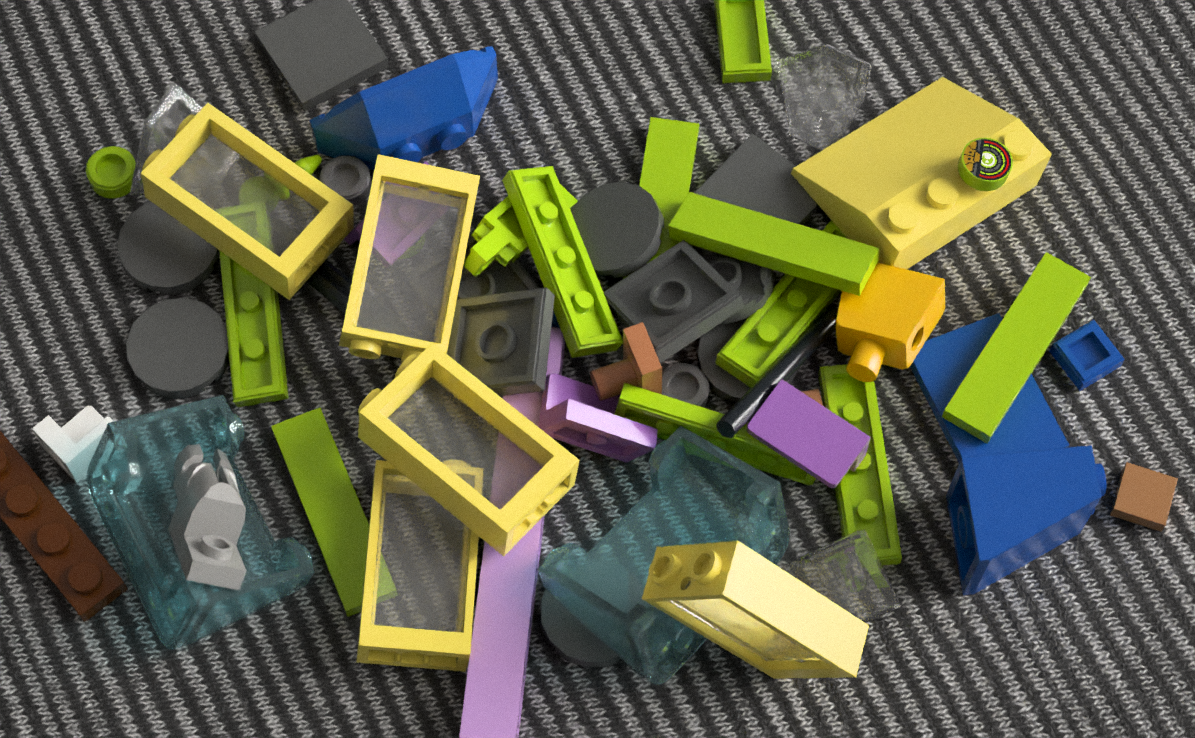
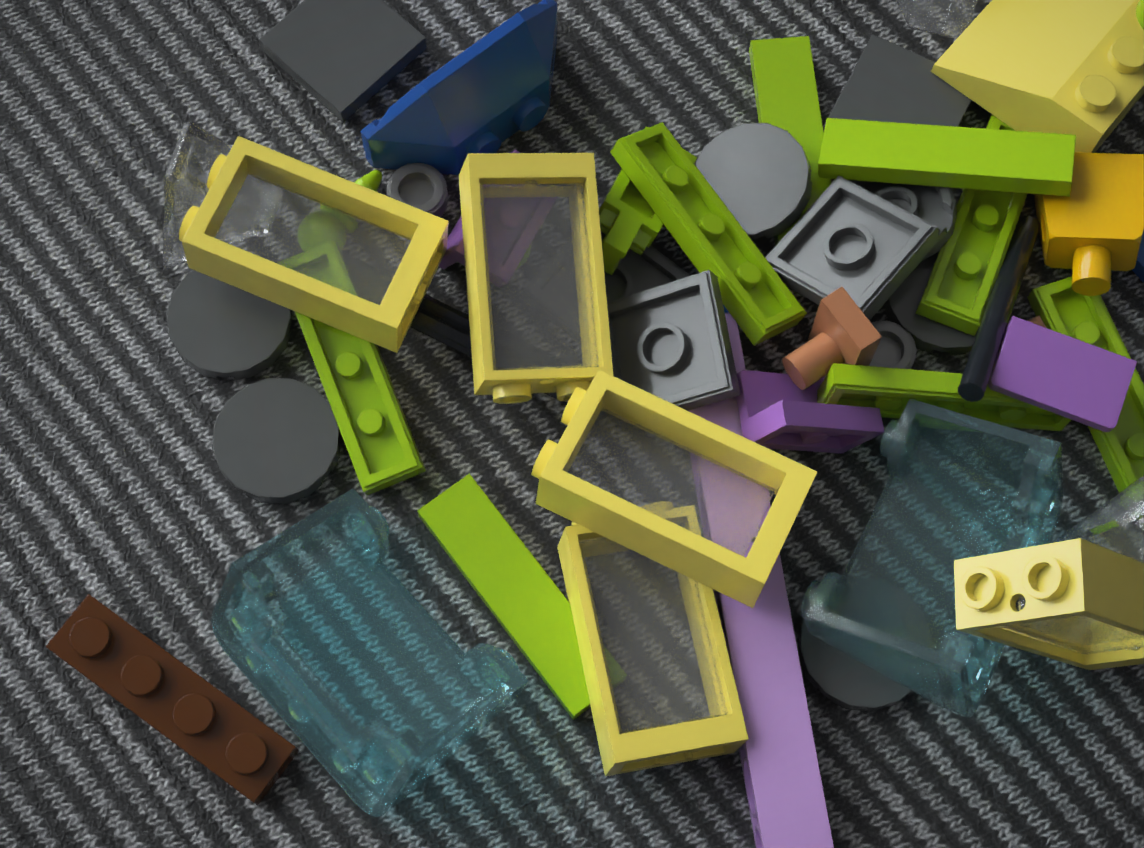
camera: 15 degrees left, 5 degrees up
white panel [32,406,125,483] -> none
lime tile [86,146,139,199] -> none
light grey plate [168,444,246,590] -> none

